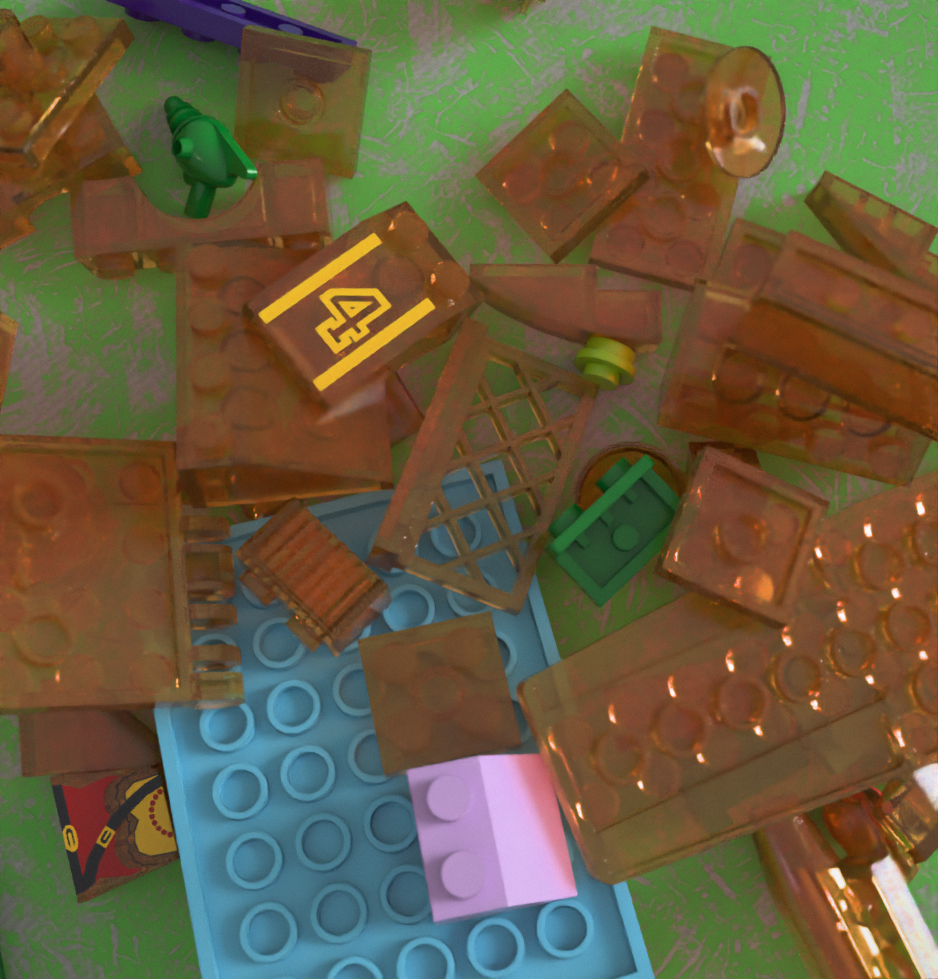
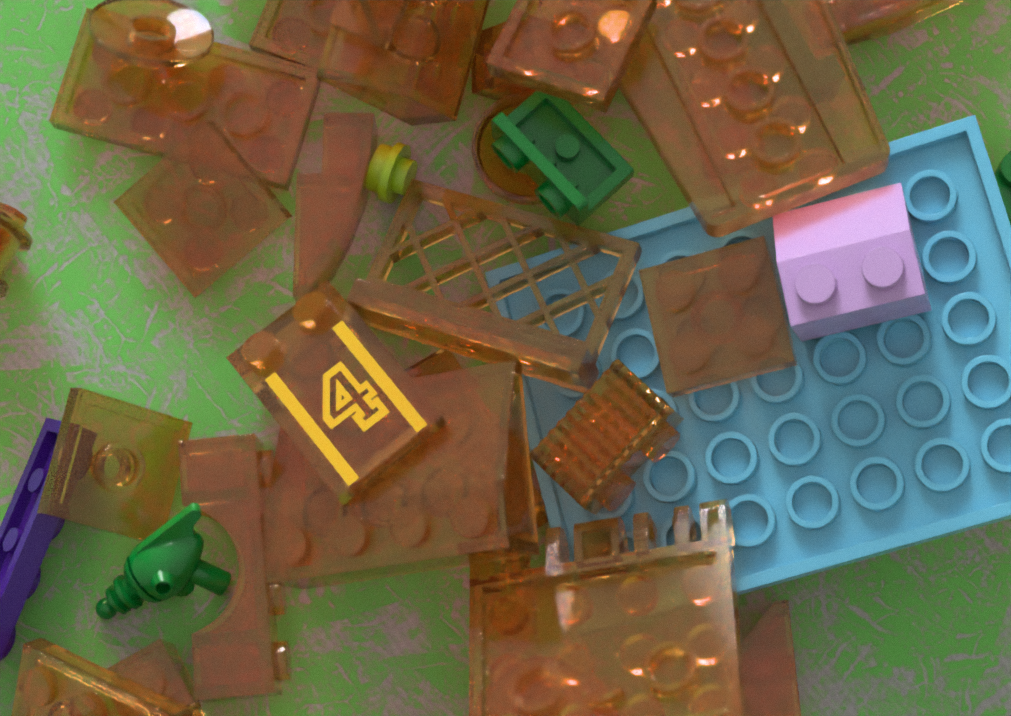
camera: 85 degrees left, 5 degrees down
torso [50,761,180,903] -> none

